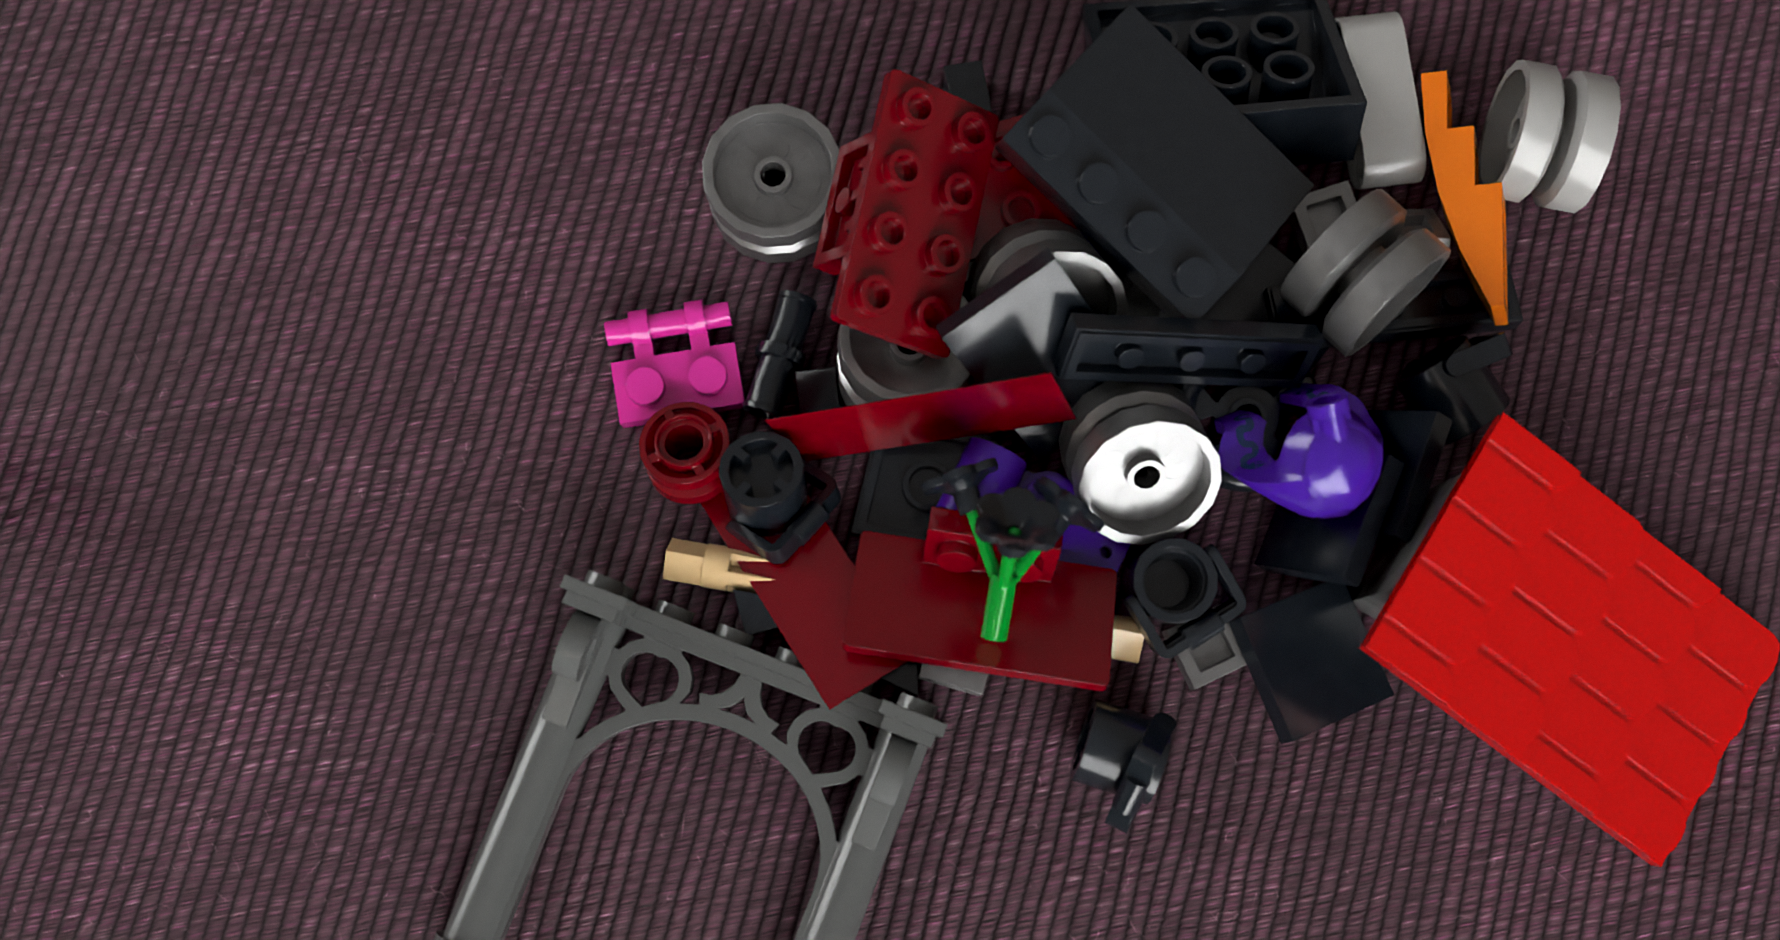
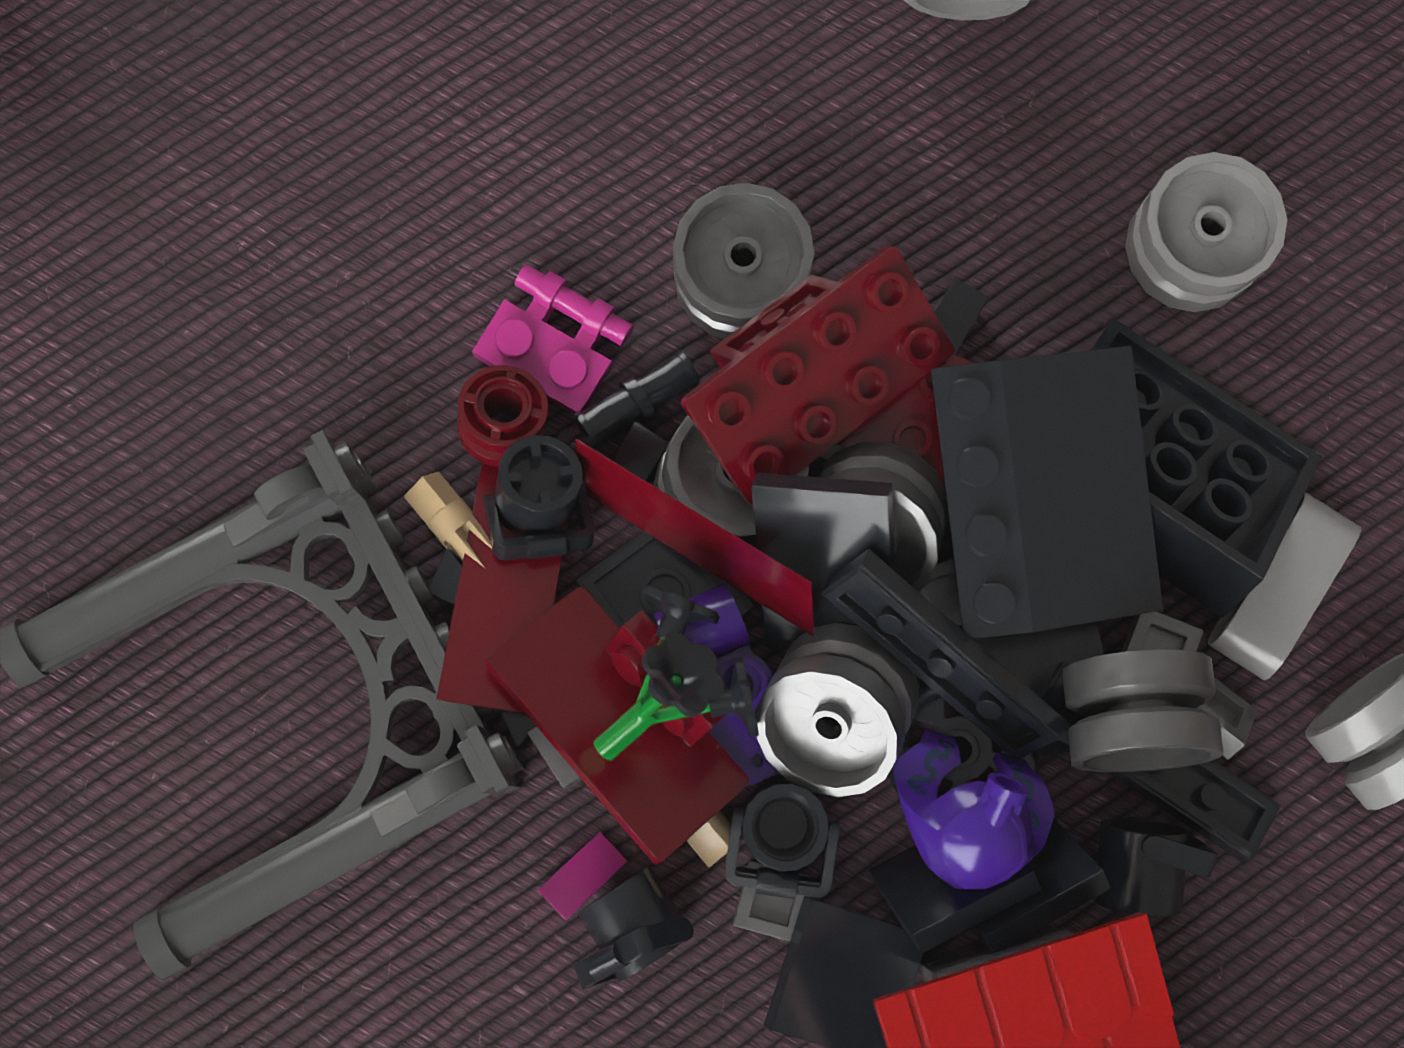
camera: 40 degrees right, 0 degrees up
orange slope [1421,70,1508,326] -> none
none -> dark pink piece [538,832,627,921]

